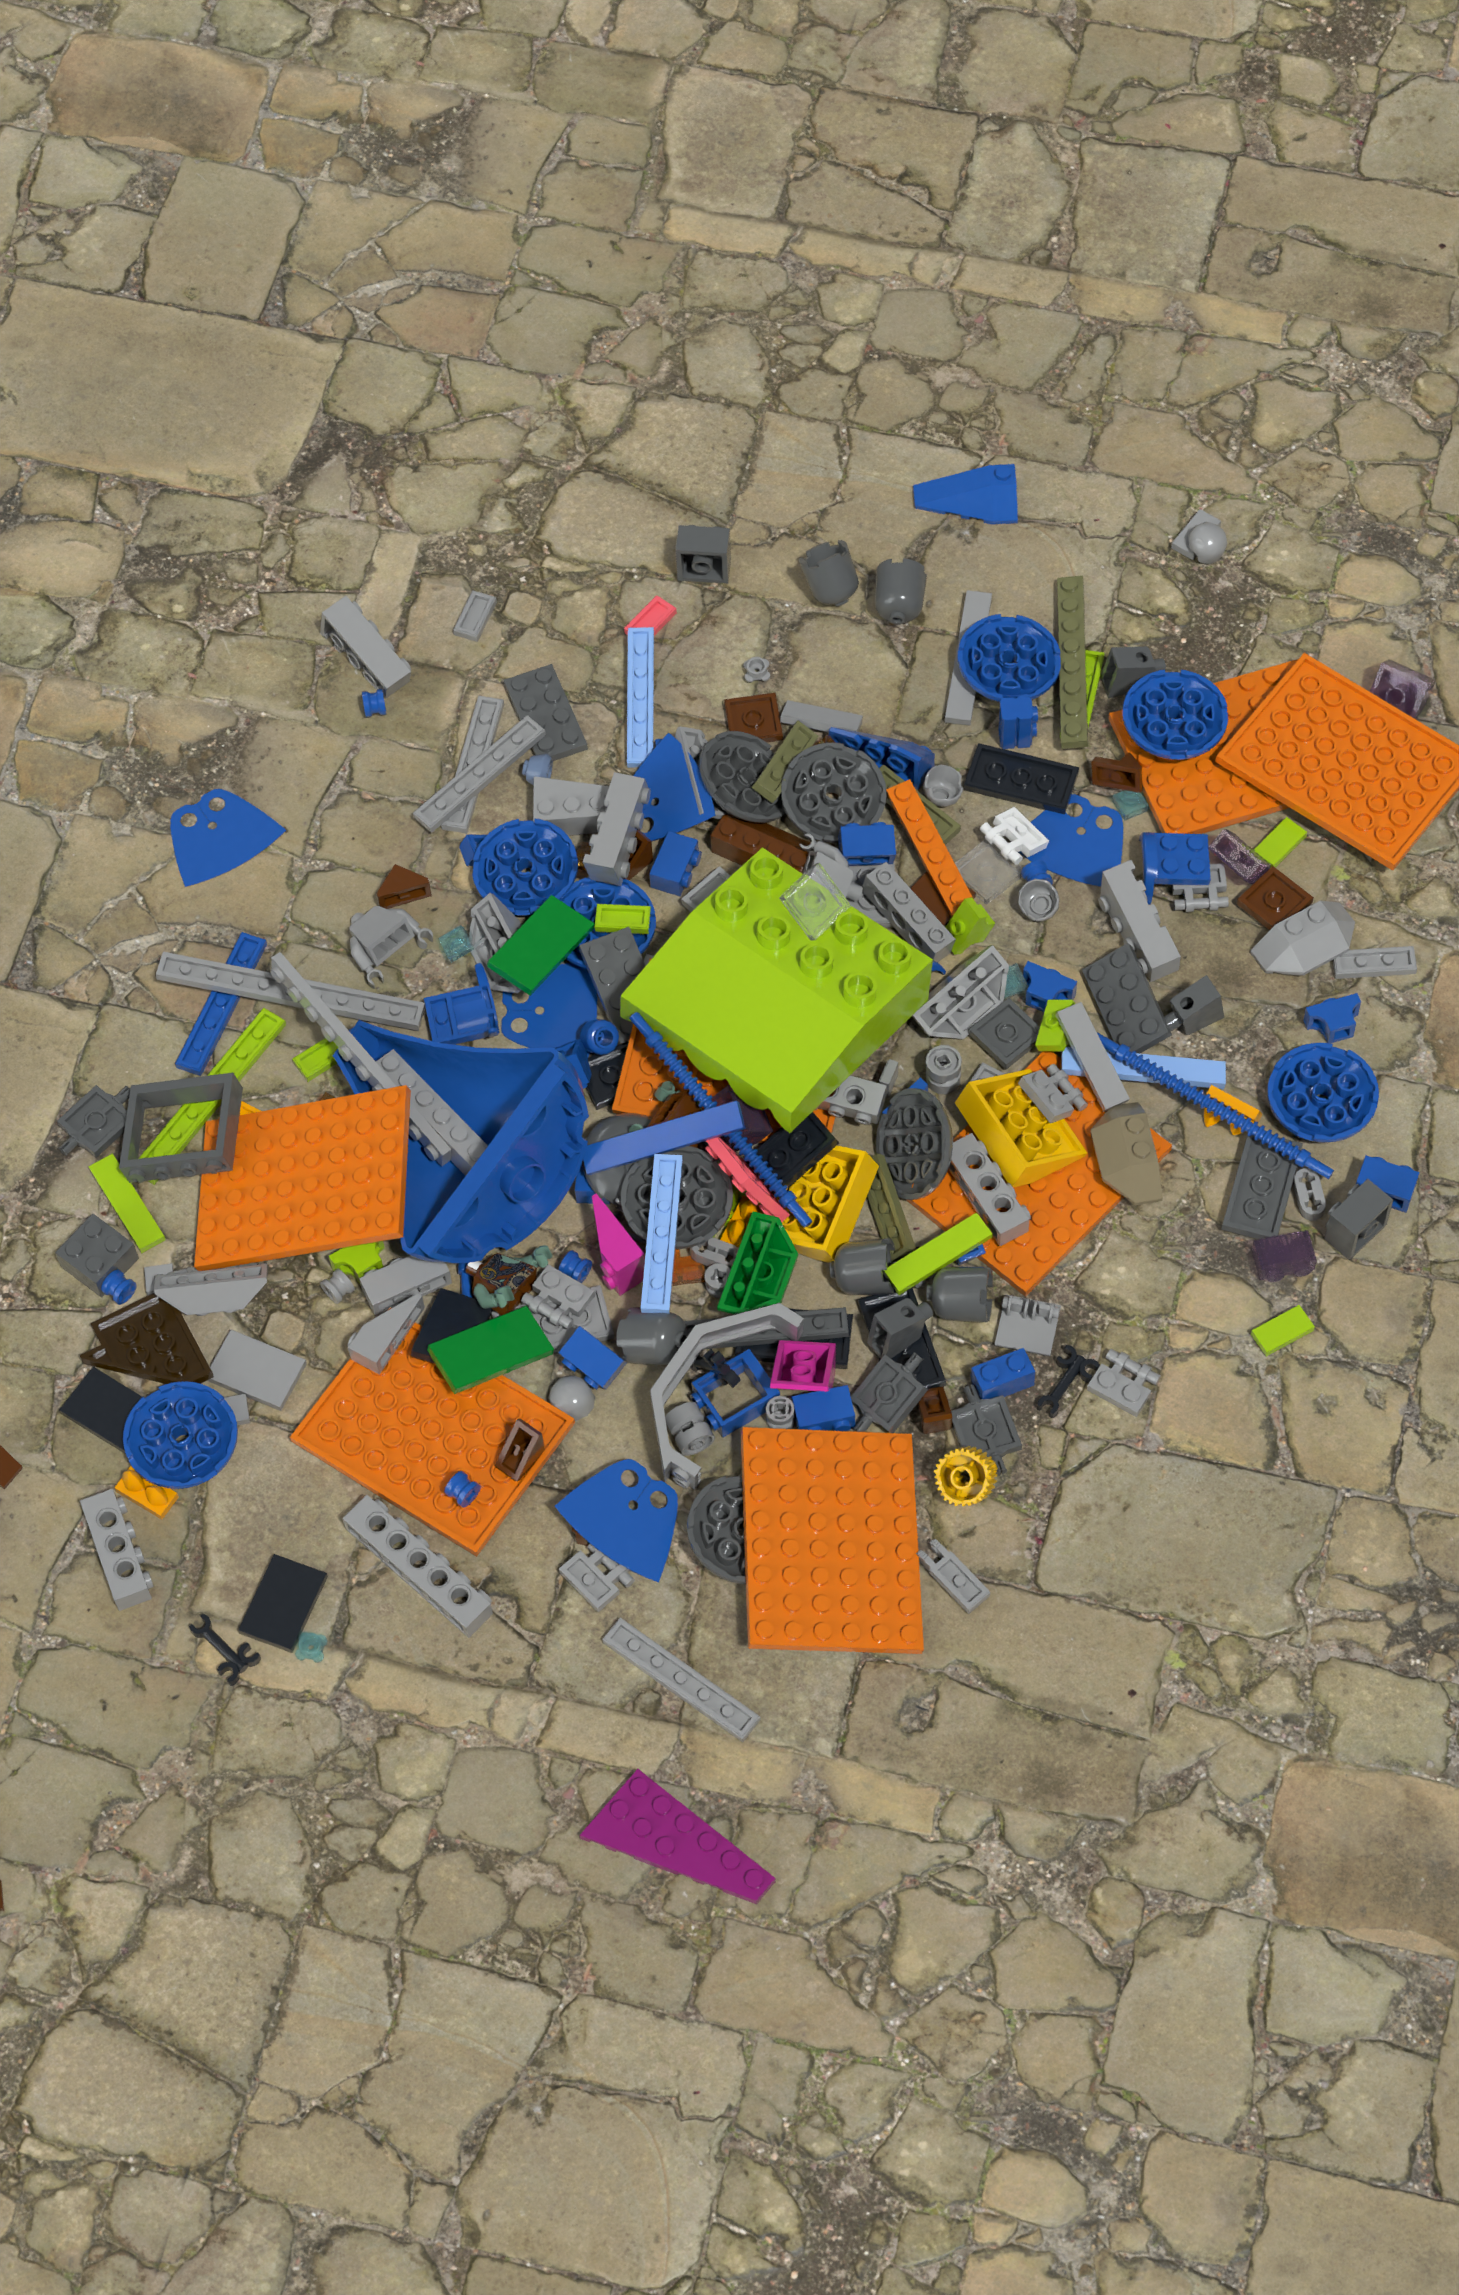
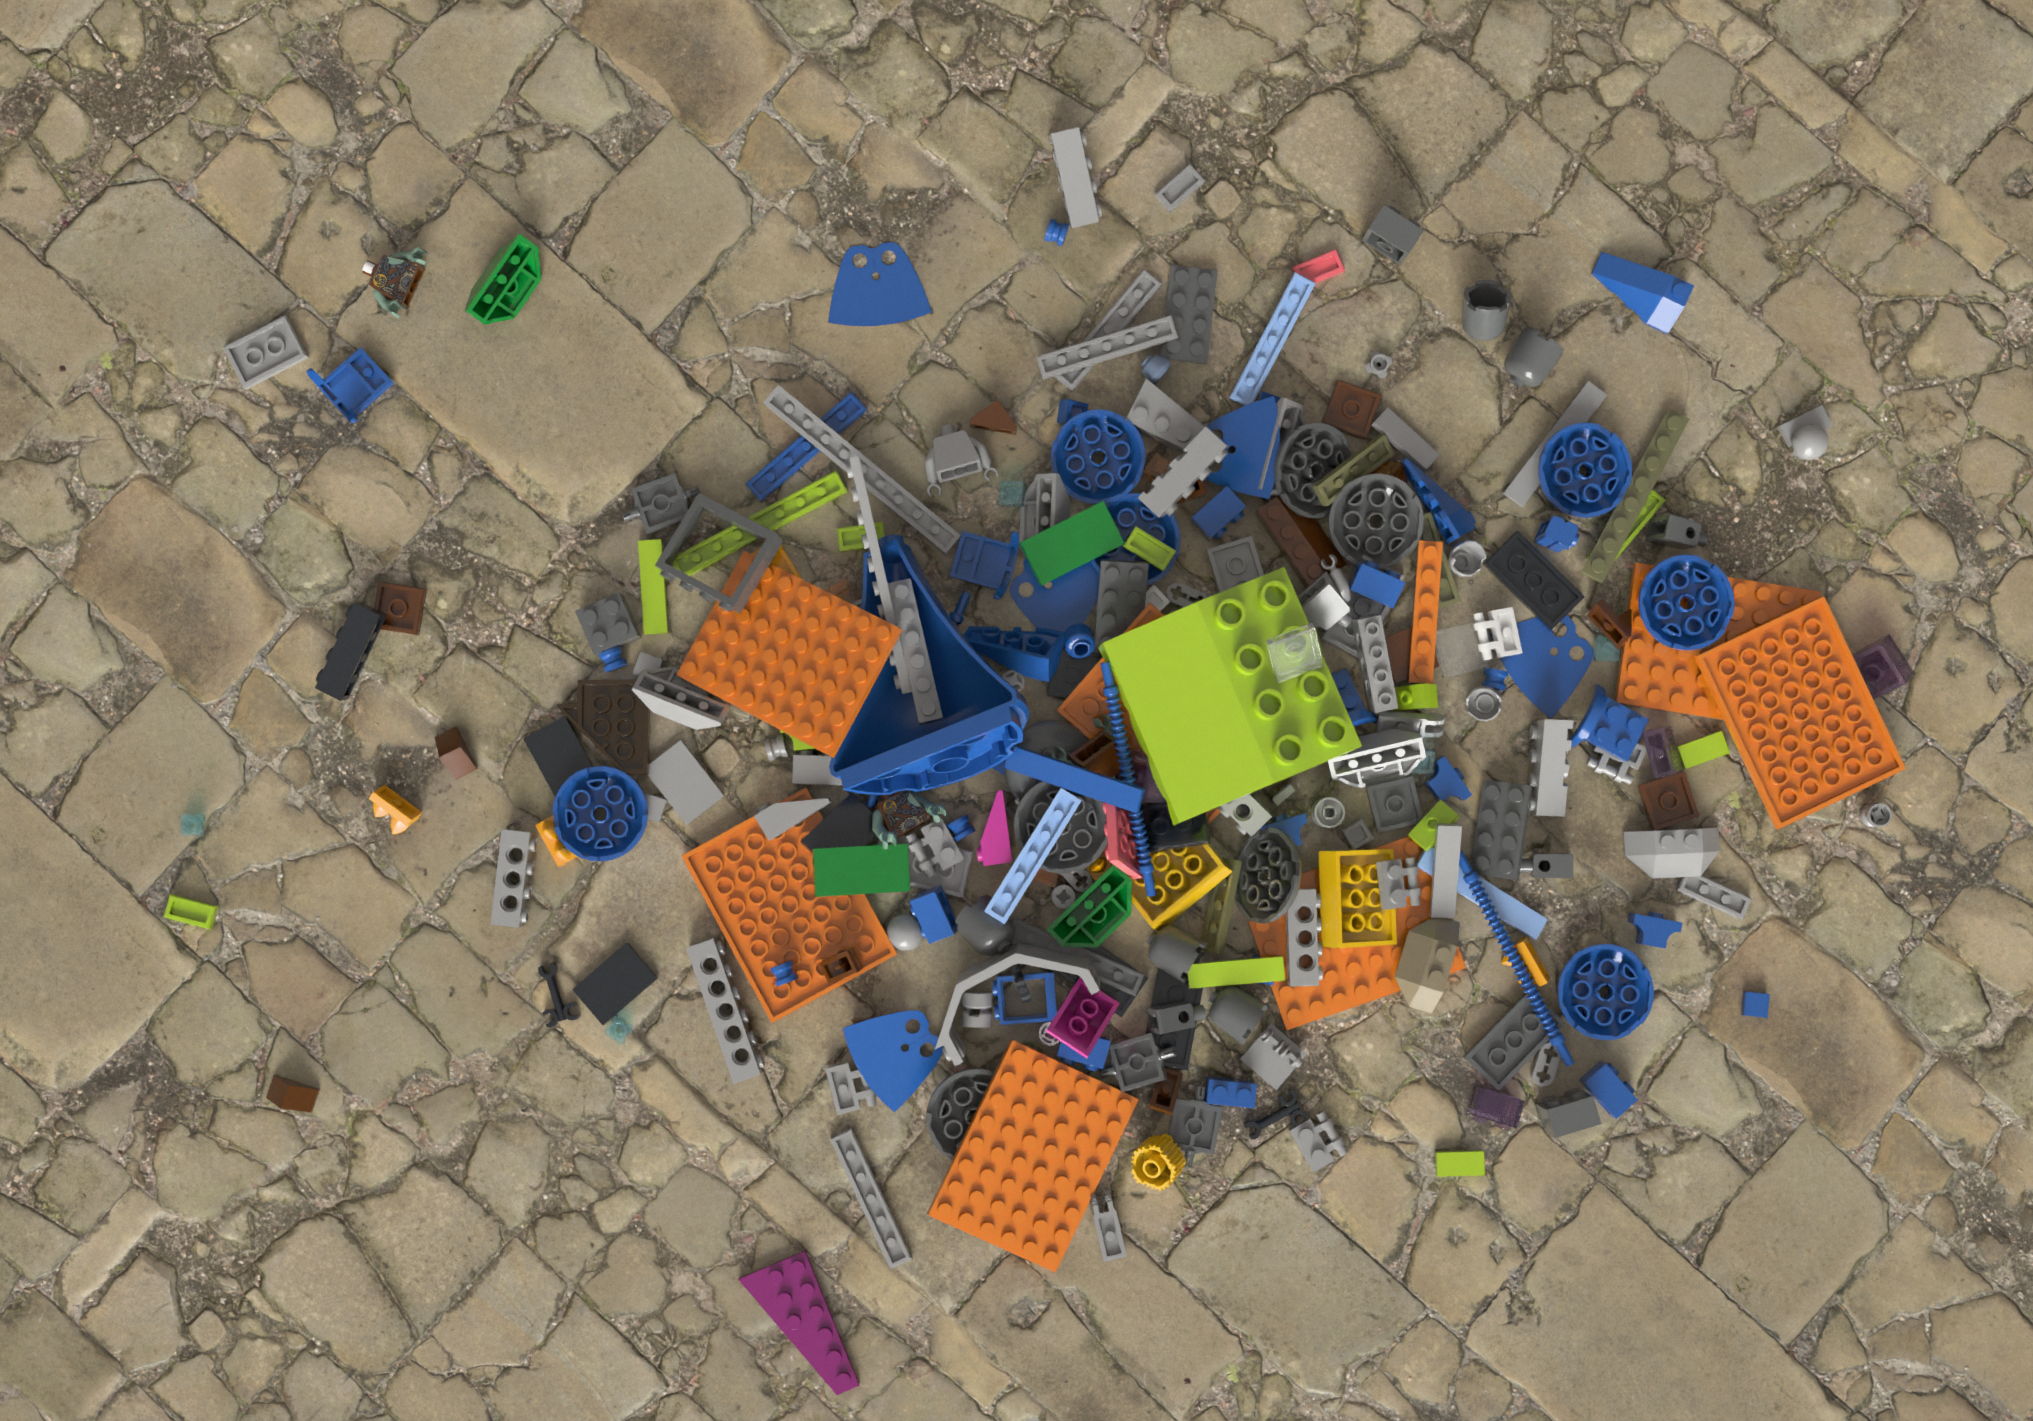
camera: 25 degrees right, 25 degrees up
none -> light grey hinge [1376,711,1445,738]

